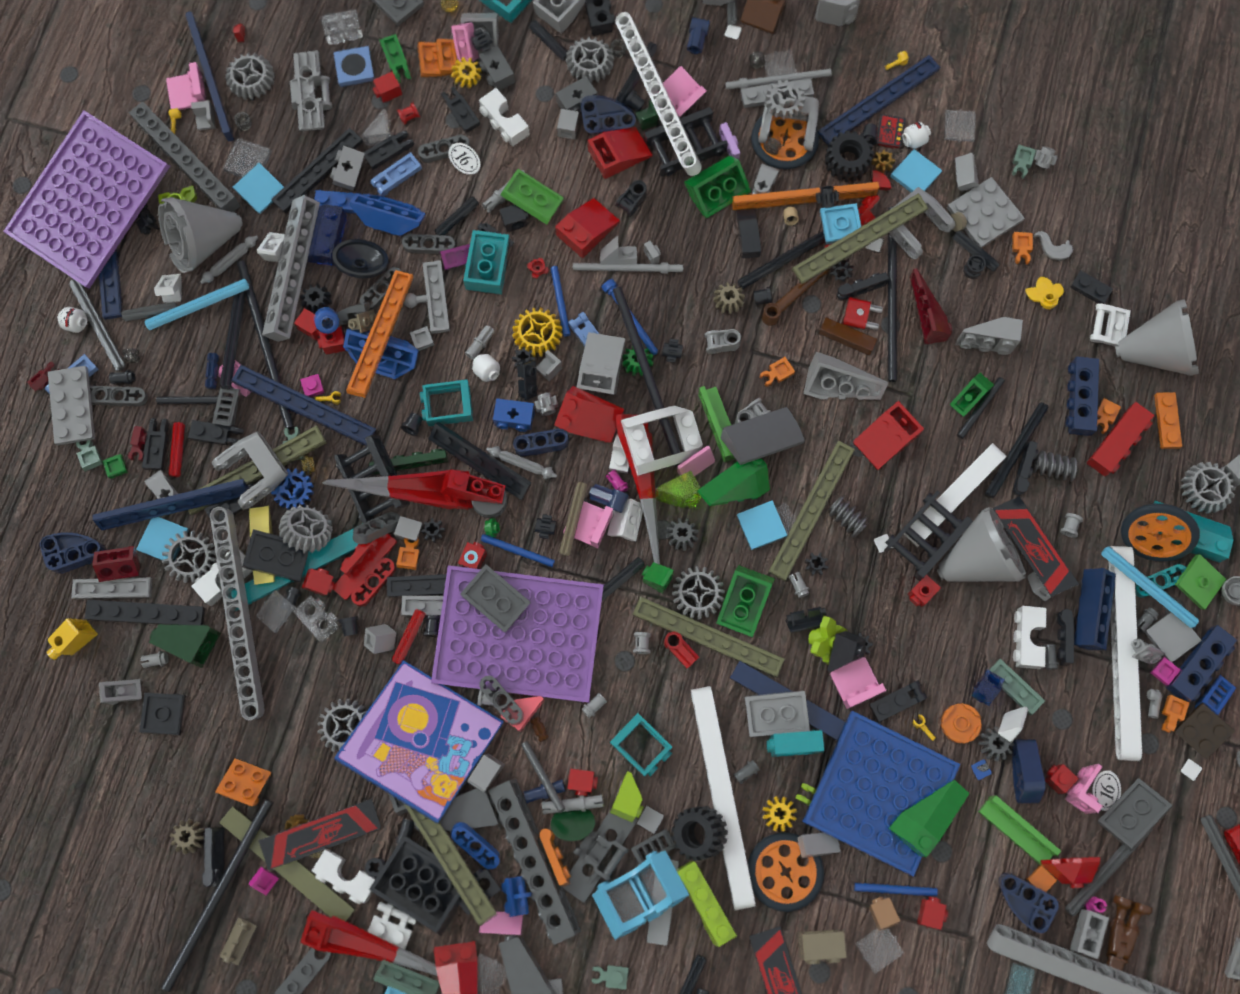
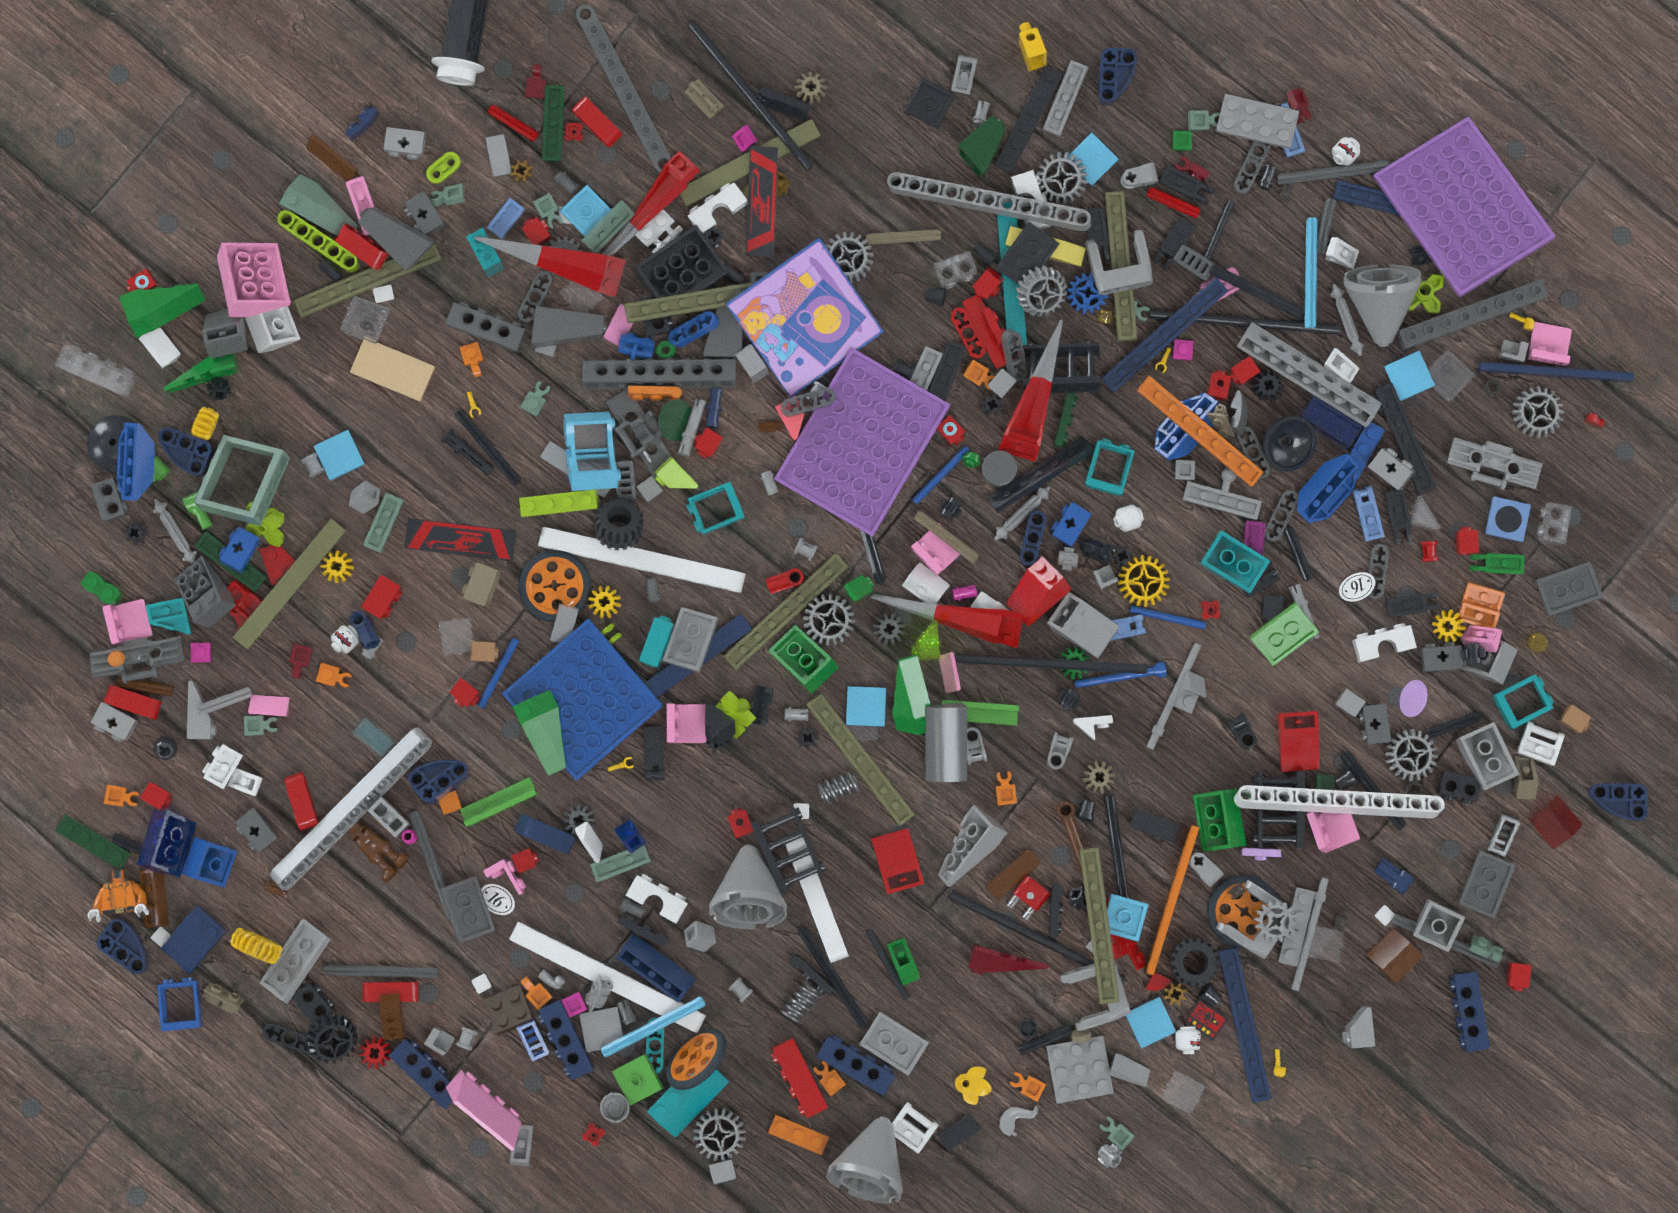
camera: 110 degrees right, 10 degrees up
dark red brick [92,546,140,582] -> none
dark blue tile [93,479,249,531] -> none
dark blue axle [205,353,219,389] -> none
orange hinge [215,758,271,807] -> none
clear piece [256,590,295,633] -> none
blue head [314,307,339,334] -> none
light grey panel [364,624,396,654] -> none
red axle [392,609,426,664] -> none
black piece [400,413,423,436] -> none
red slope [440,469,506,504] -> none
dark grey plate [460,564,531,633] -> none
light grey axle [465,326,495,360] -> none
dark grey bar [521,741,566,813] -> none
red slope [555,198,620,259] -> none
dark blue beam [580,95,636,133] -> none
dark blue piece [589,484,629,513] -> none
white wedge [621,406,703,476] -> none
light grey plate [644,241,661,264] -> none
tan piece [783,207,799,226] -> none
black gear [816,186,839,208] -> none
orange tile [941,703,982,744] -> none
light grey slope [955,317,1023,355] -> none
blue sticker [971,759,992,780] -> none
black sticker [992,496,1079,597] -> none
red slope [1041,857,1100,888] -> none
none -> green plate [656,340,675,359]
none -> light grey plate [859,1012,929,1076]
none -> dark tan axle [866,229,941,245]
none -> white slope [1073,715,1113,741]
none -> lavender sticker [1400,680,1428,717]

